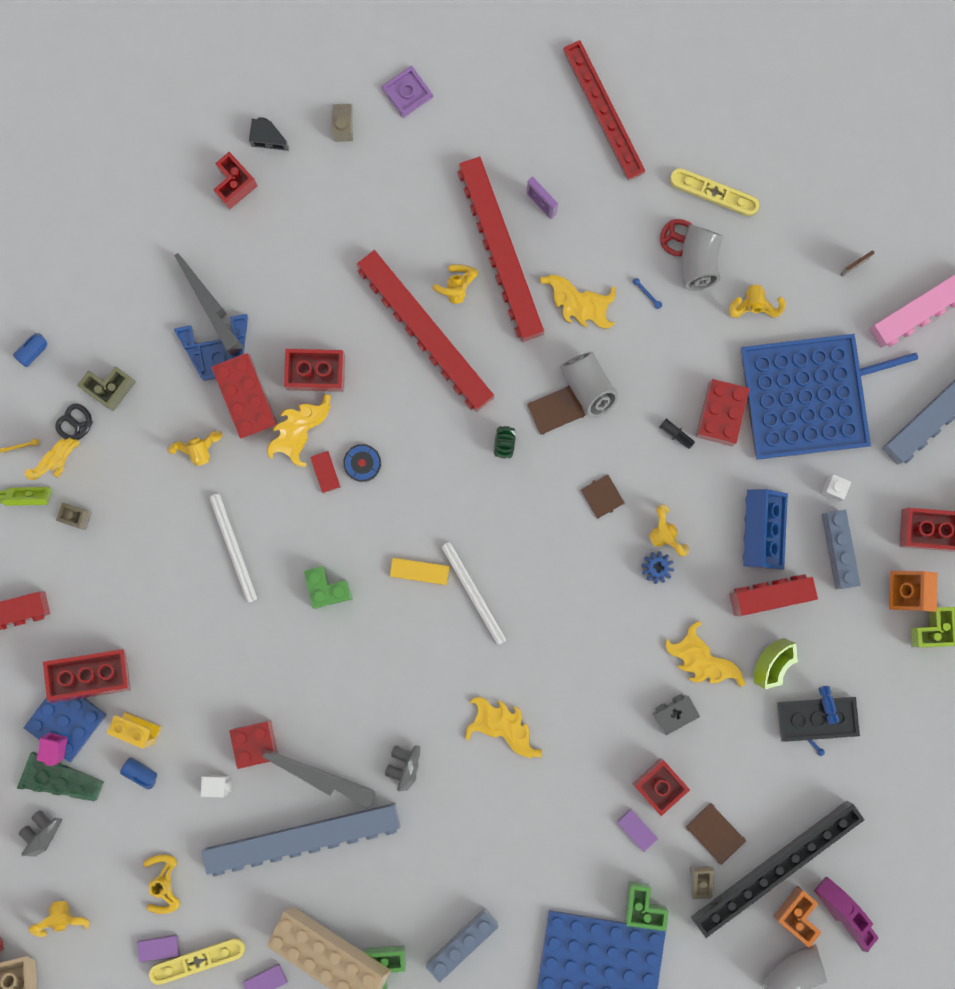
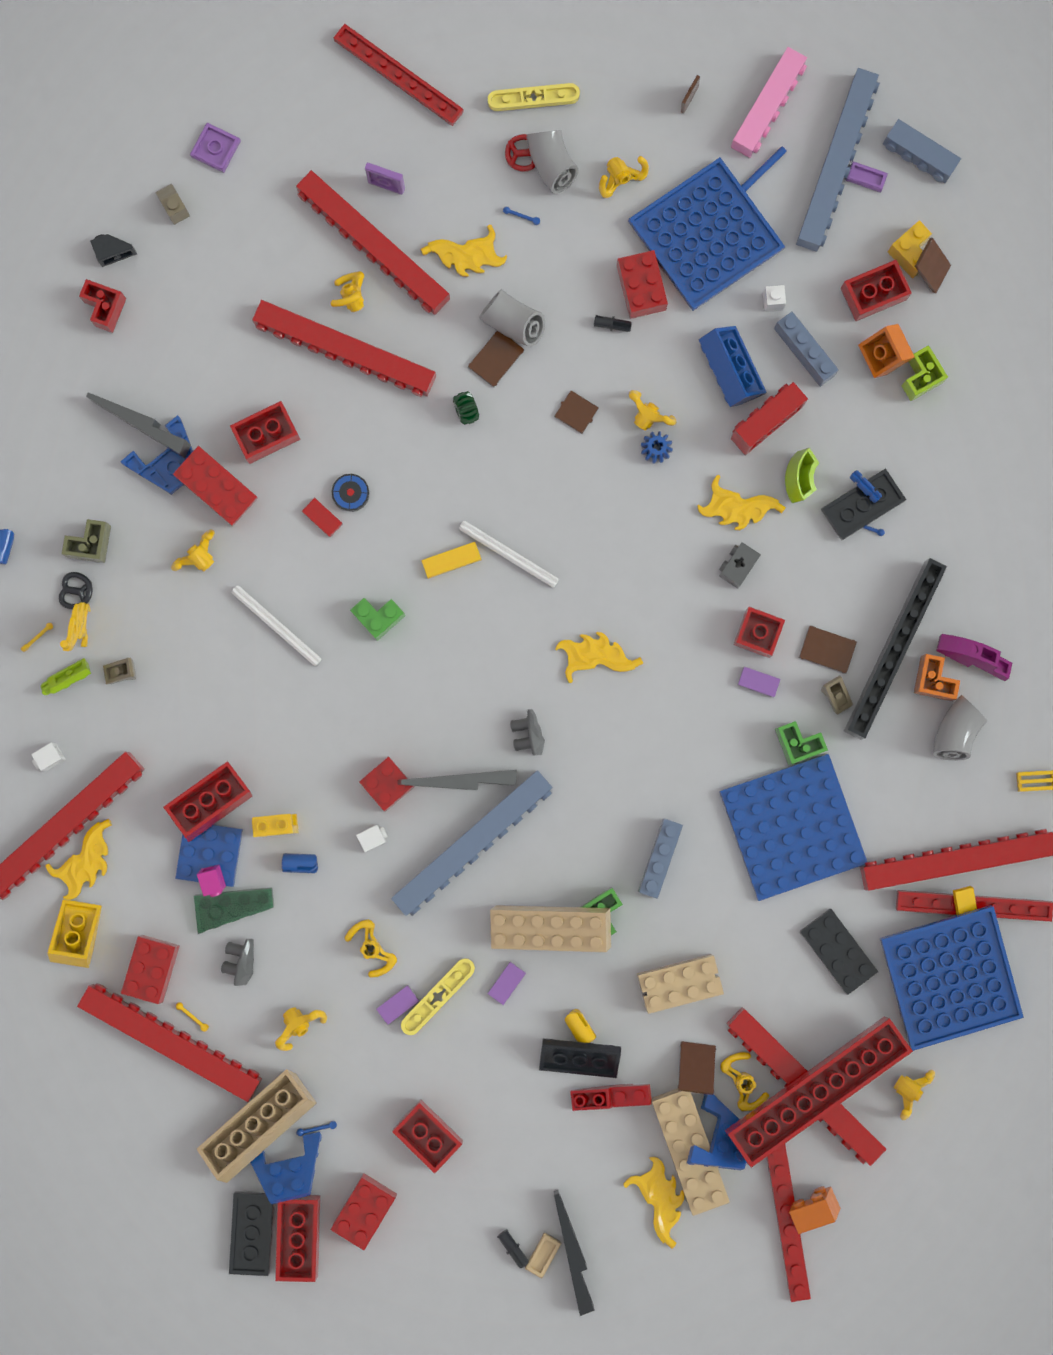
camera: 30 degrees left, 0 degrees up
yellow piece [267,394,331,467] -> none

